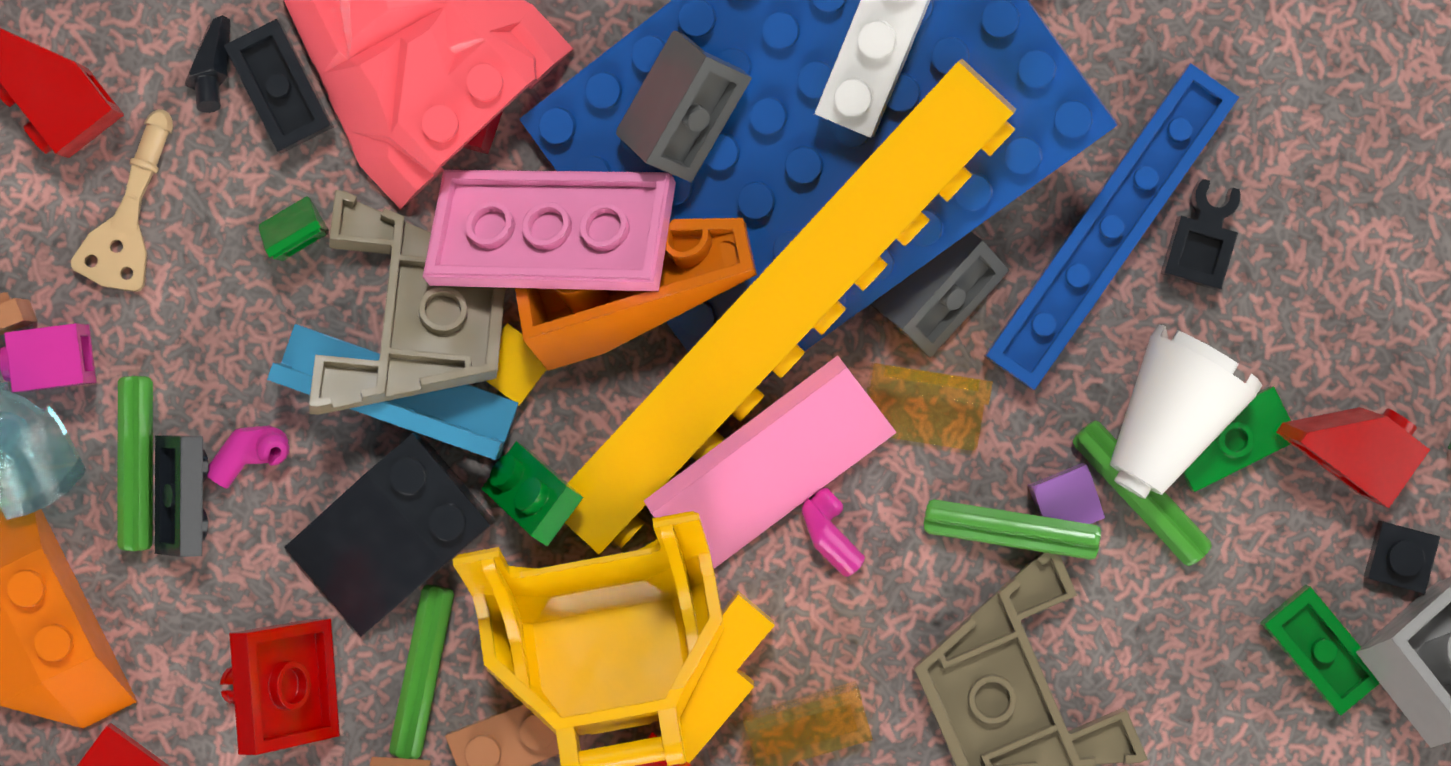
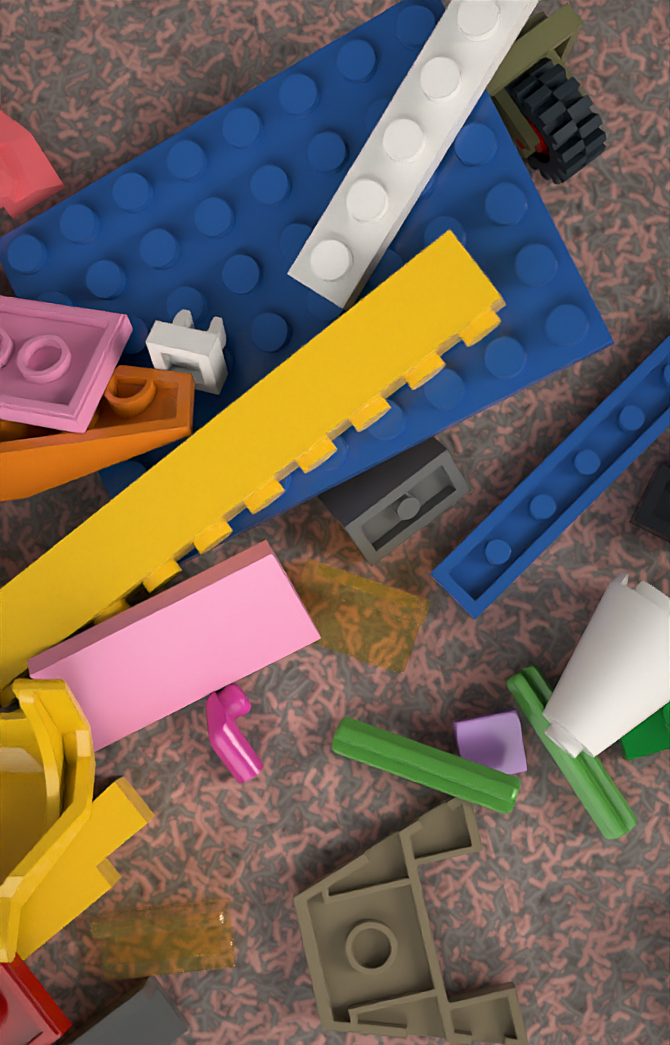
camera: 10 degrees right, 5 degrees down
dark grey panel [616,31,752,183] -> none
none -> white tile [146,309,228,395]

